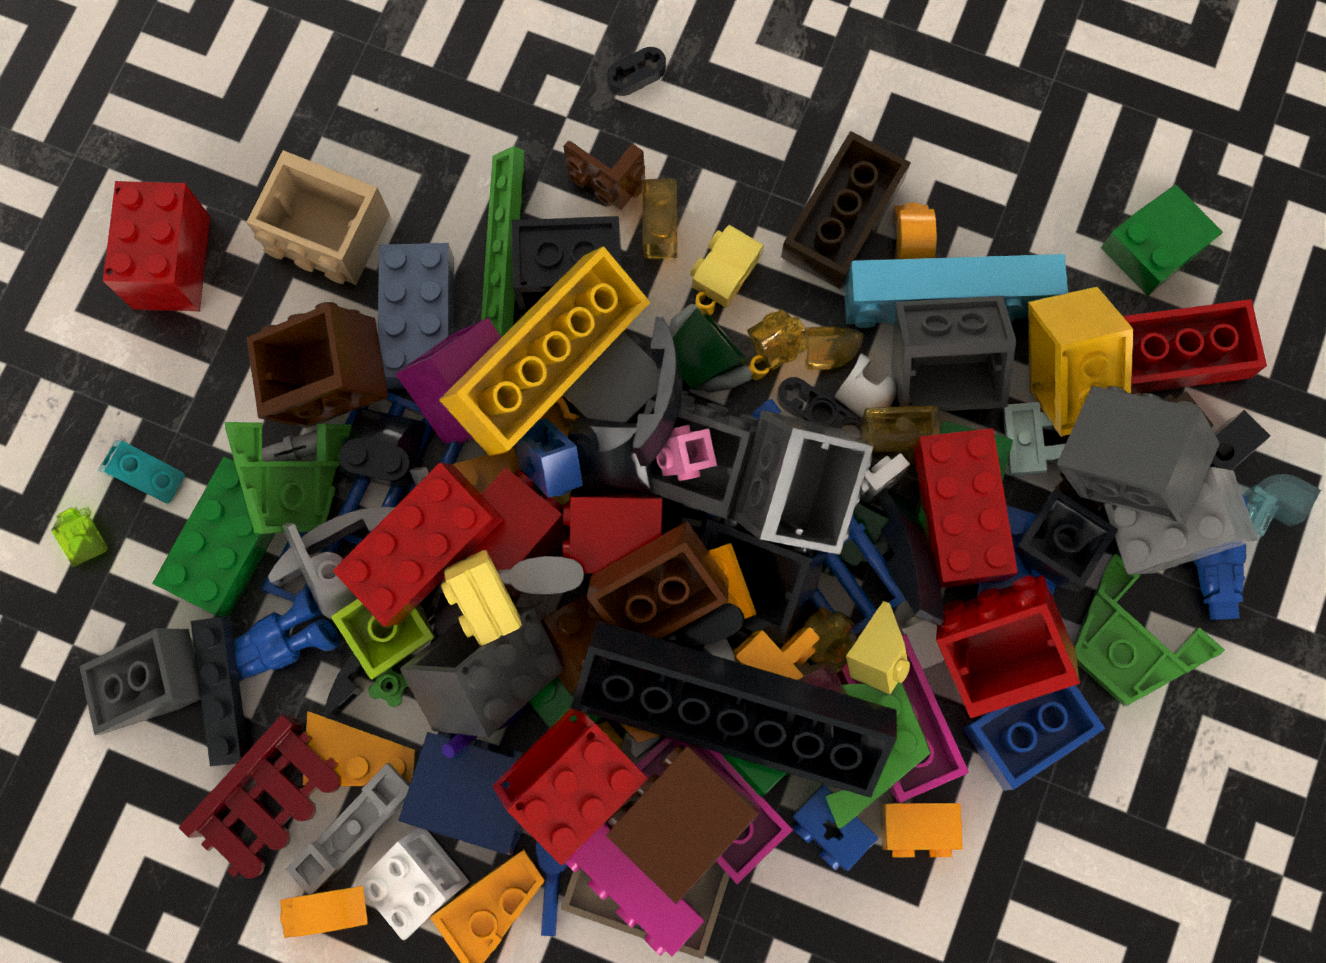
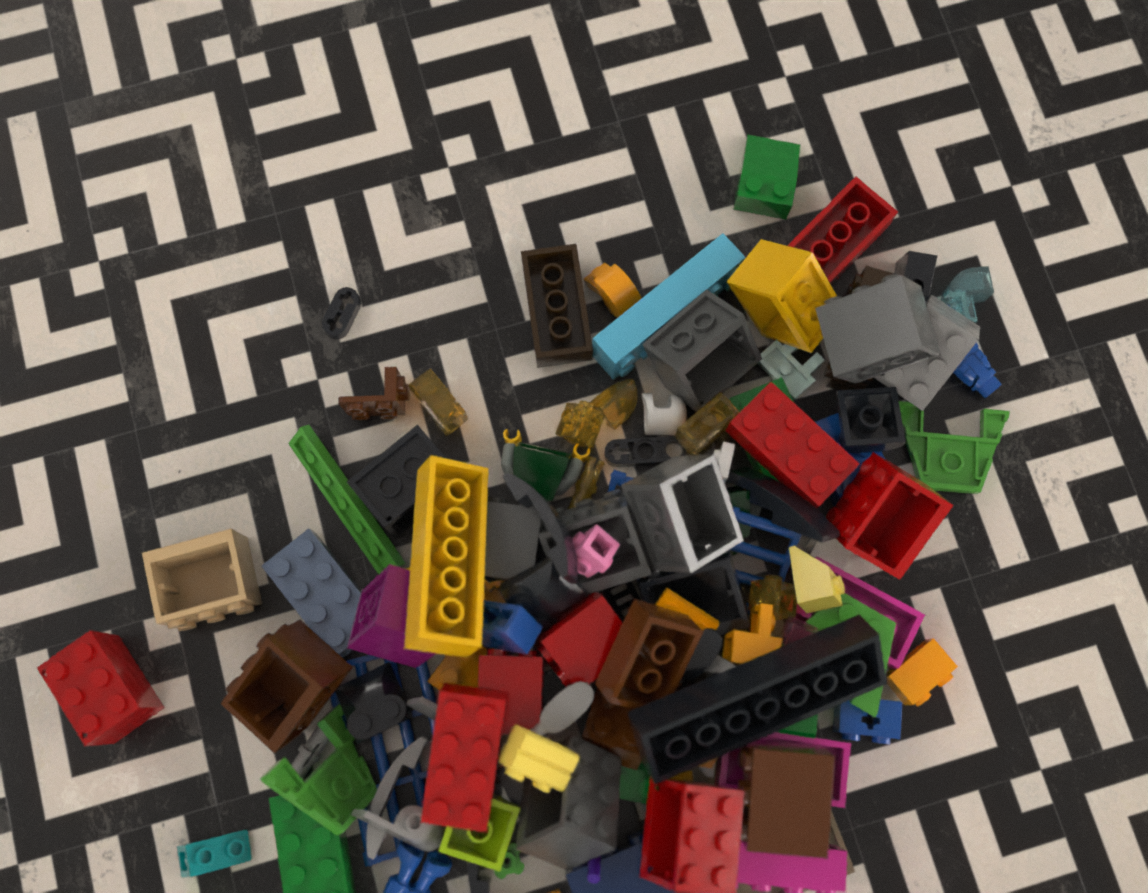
camera: 40 degrees left, 0 degrees up
light yellow brick [690,225,764,308] -> none
blue brick [962,685,1106,791] -> none
none -> clear yellow pin [567,456,605,510]

